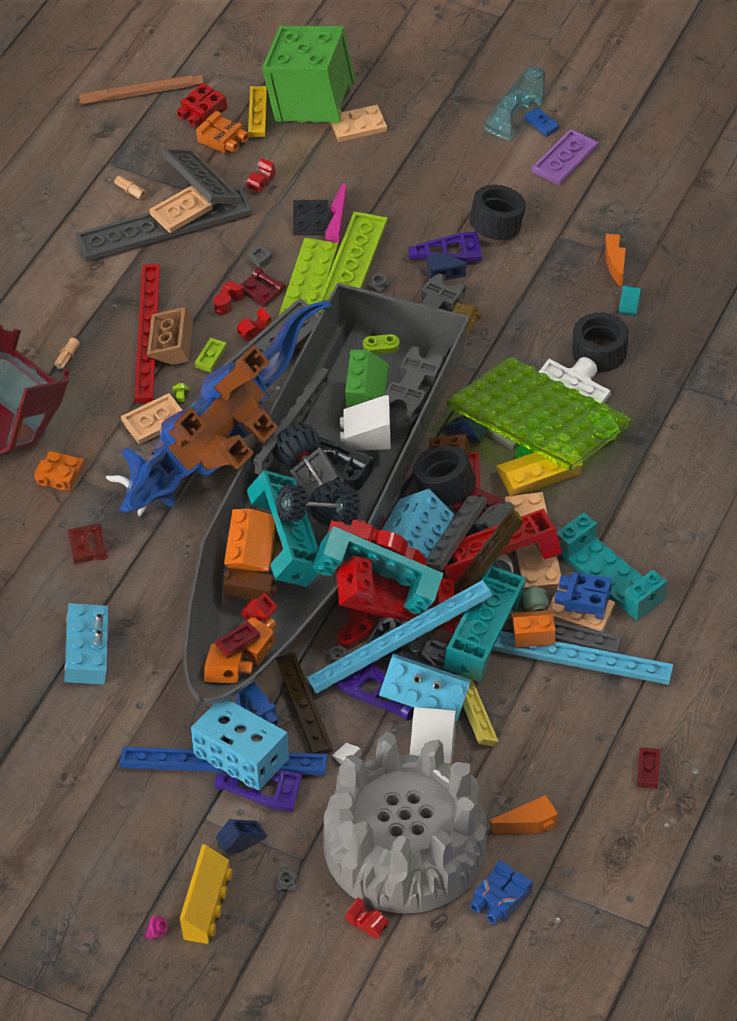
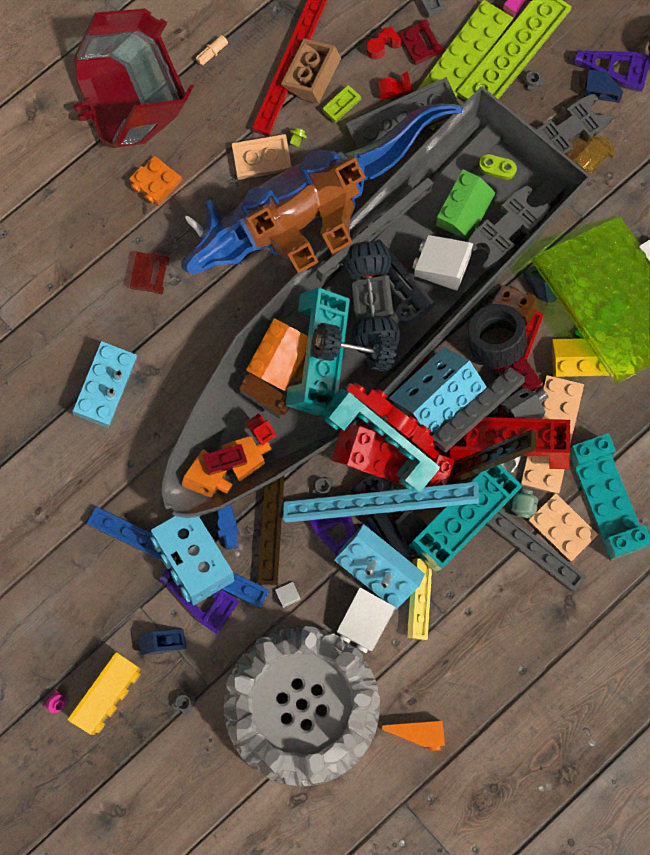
camera: 25 degrees right, 25 degrees up
red plate [337,617,373,648] -> none
red leg [345,897,389,938] -> none
blue hips [470,860,533,925] -> none
medium azure plate [492,631,673,685] -> none
orange slope [511,610,555,648] -> none
blue hips [555,572,612,620] -> none
dark red plate [637,747,660,789] -> none

